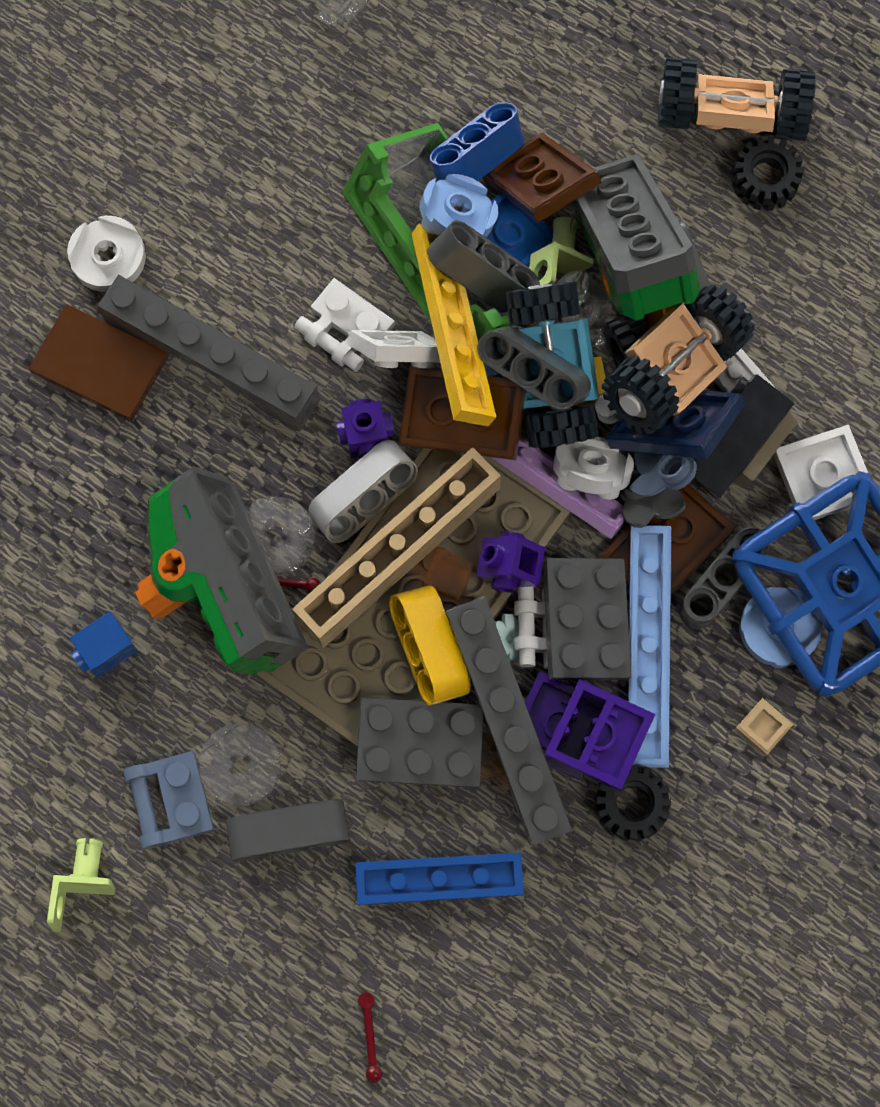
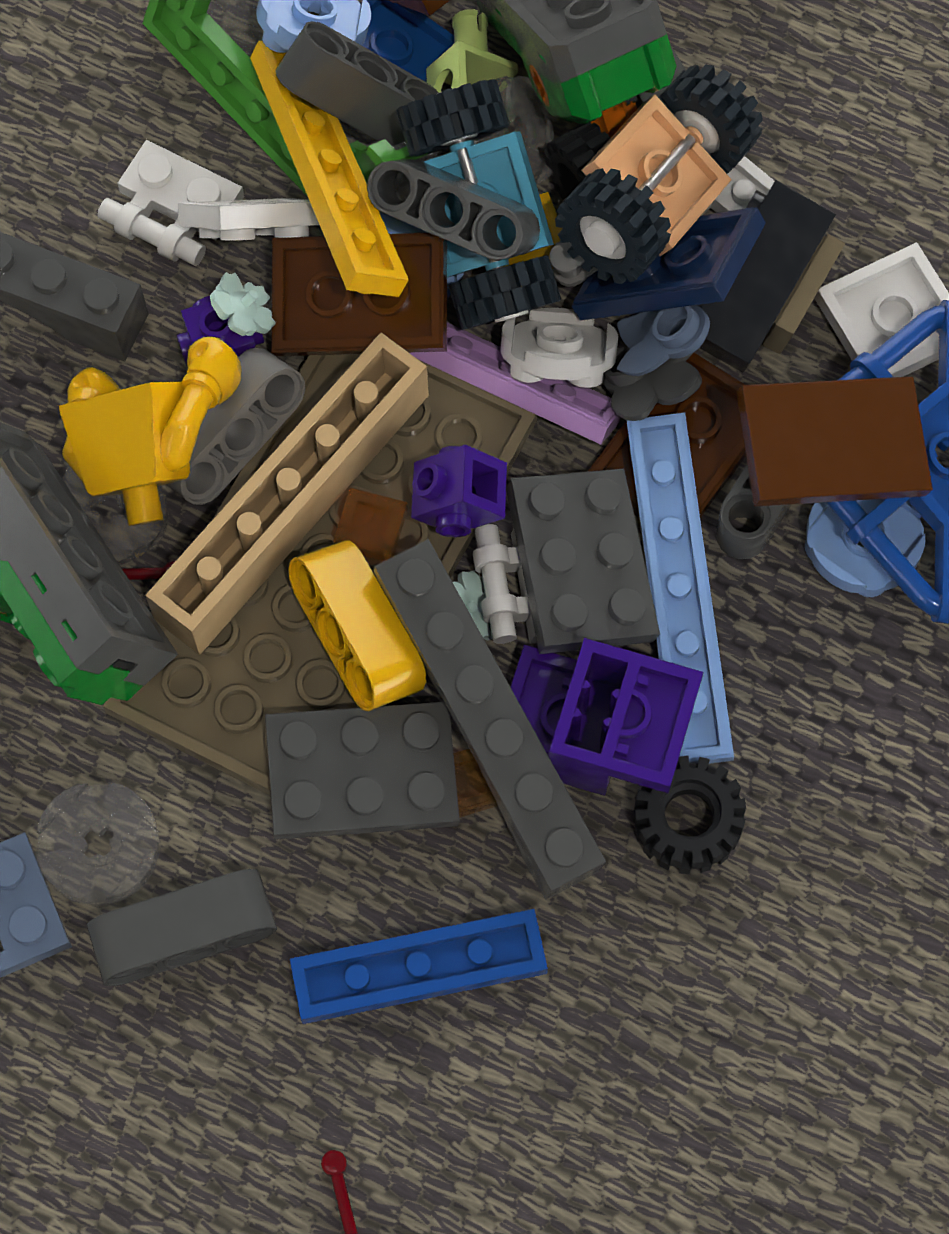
camera: 10 degrees left, 5 degrees down
tan tile [734,698,793,756] -> none
none -> yellow torso [59,337,242,526]
none -> light aqua plant [210,272,276,336]
none -> reddish brown tile [737,376,933,507]

